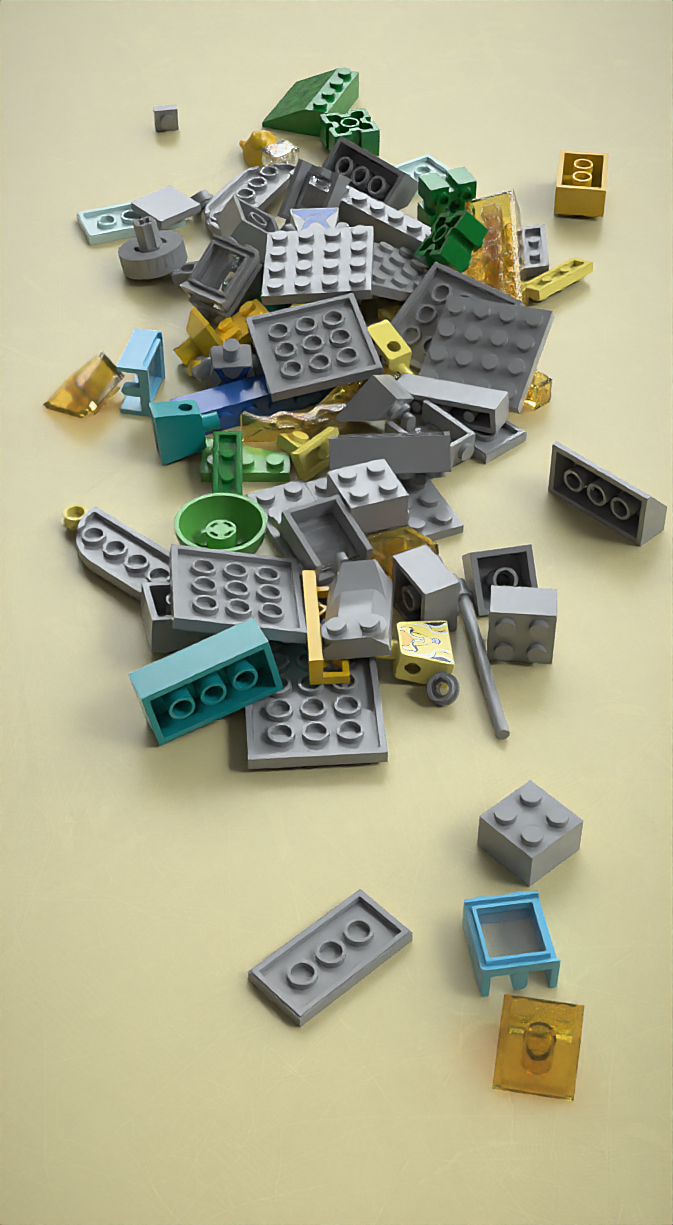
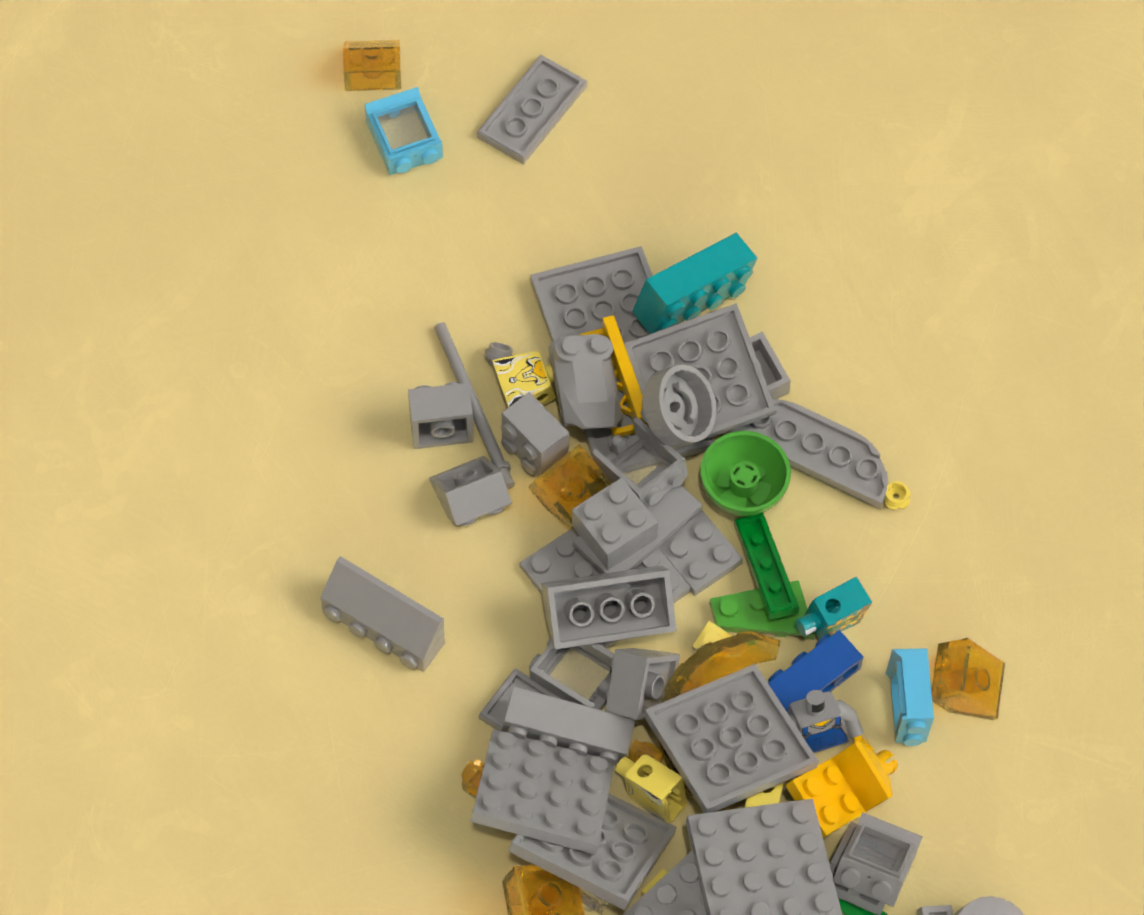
camera: 165 degrees right, 20 degrees up
light yellow plate [290,427,340,480] -> none
light grey brick [477,780,583,887] -> none
none -> light grey piece [640,364,716,447]

